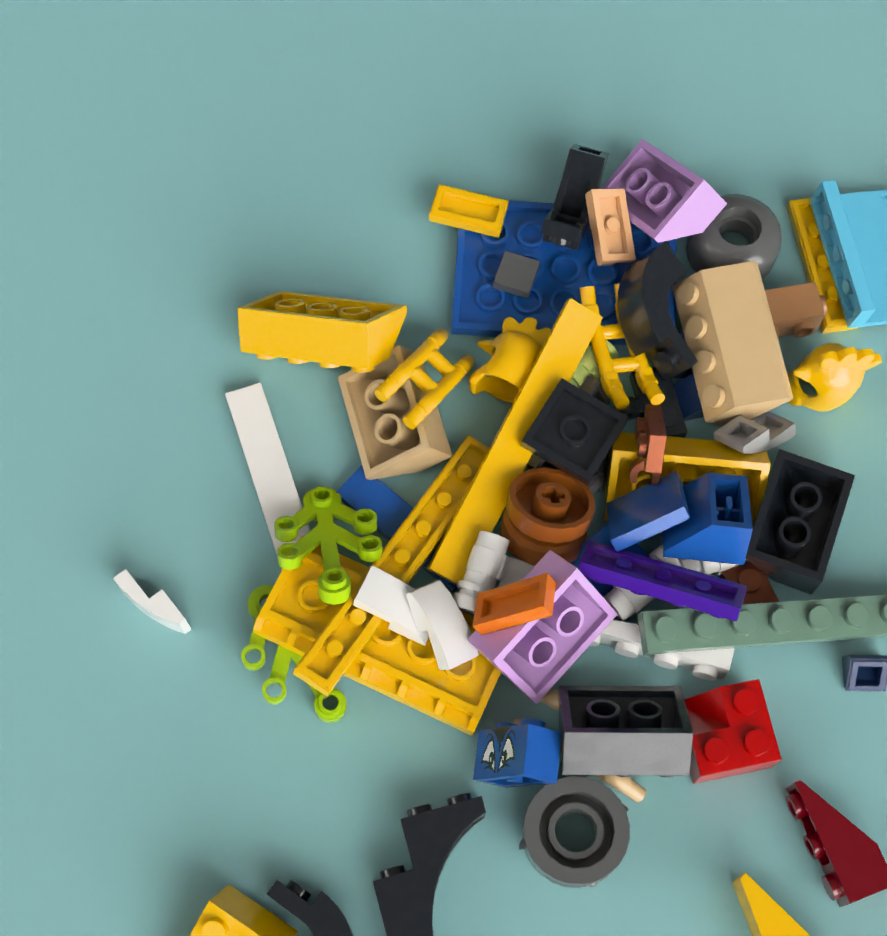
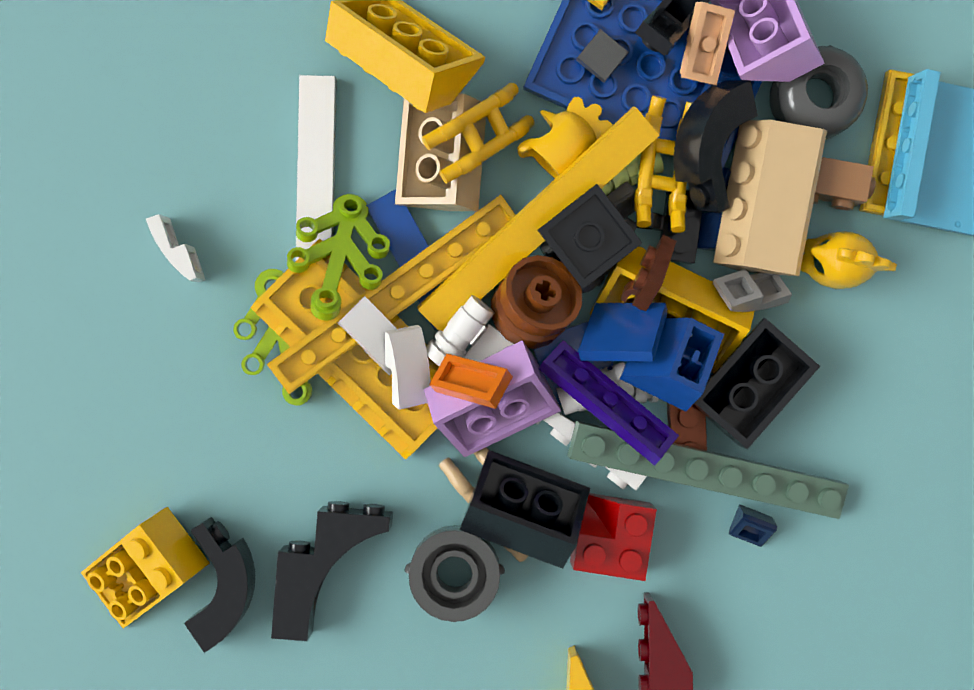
camera: 20 degrees right, 20 degrees up
blue brick [473,719,562,788] -> none

